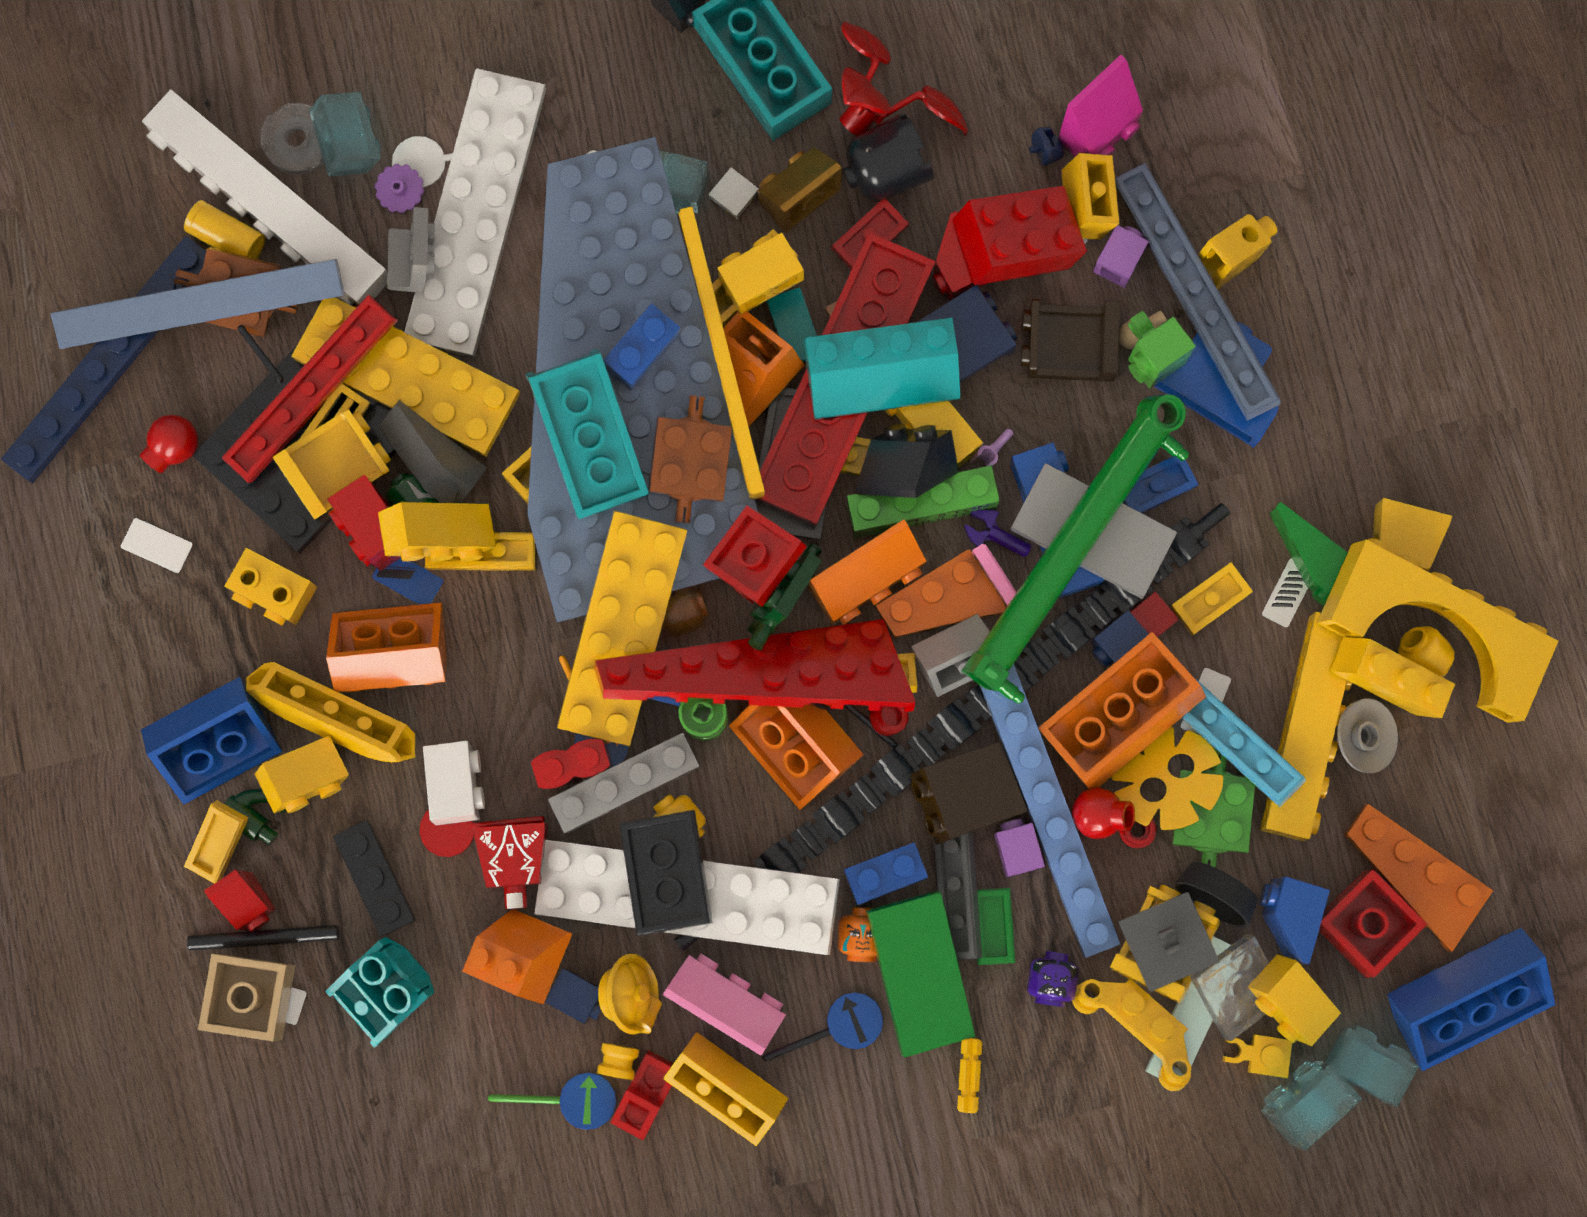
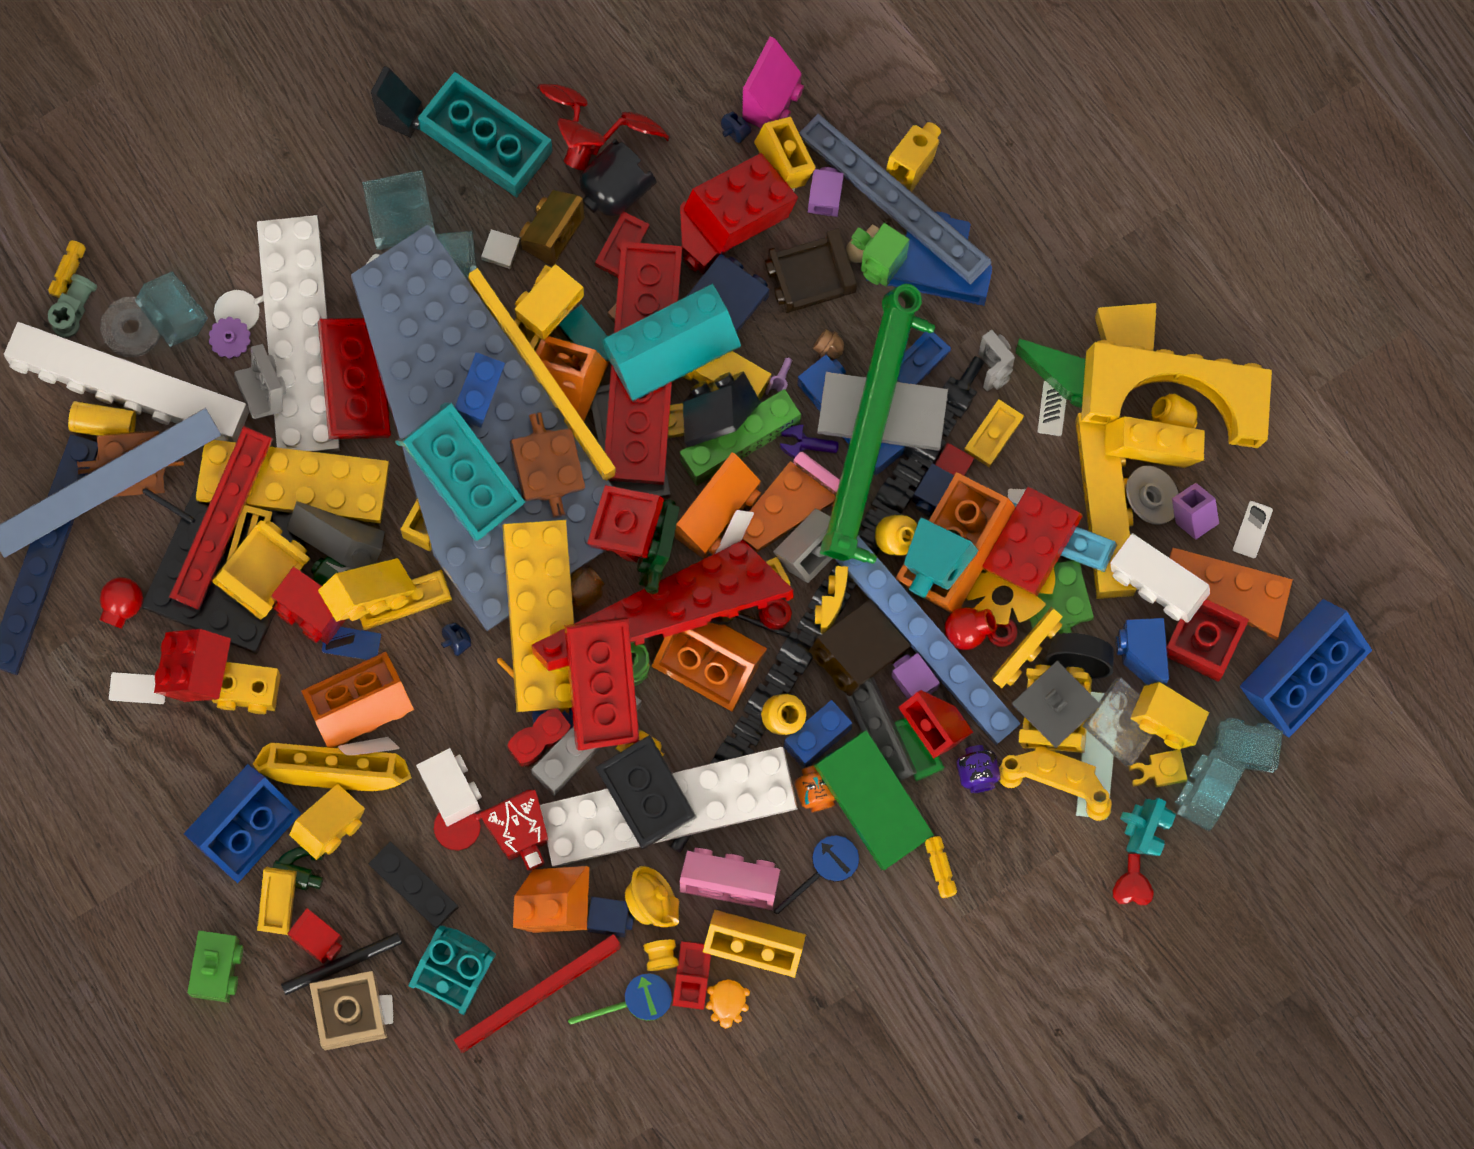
camera: 25 degrees left, 5 degrees down
none -> yellow axle [48,240,86,298]
none -> sand green connector [48,274,97,338]
none -> red brick [154,629,231,702]
none -> bright green brick [187,930,243,1003]
none -> red tile [318,318,391,439]
none -> white sticker [338,737,399,755]
none -> clear light blue brick [362,170,436,250]
none -> dark blue piece [441,623,471,656]
none -> red tile [454,934,621,1053]
none -> red tile [564,617,639,751]
none -> light orange piece [706,979,750,1029]
none -> white sticker [715,510,754,554]
none -> yellow head [761,694,806,735]
none -> medium nougat plate [812,329,844,360]
none -> yellow slope [815,566,848,634]
none -> yellow head [875,515,918,555]
none -> red slope [898,690,973,758]
none -> teal torso [904,517,979,598]
none -> light grey bracket [978,329,1015,392]
none -> red plate [982,487,1083,596]
none -> yellow plate [991,607,1063,688]
none -> white brick [1110,533,1210,623]
none -> red rock [1112,854,1154,905]
none -> teal hips [1120,798,1176,856]
none -> medium lavender brick [1172,483,1219,540]
none -> white sticker [1233,501,1273,558]

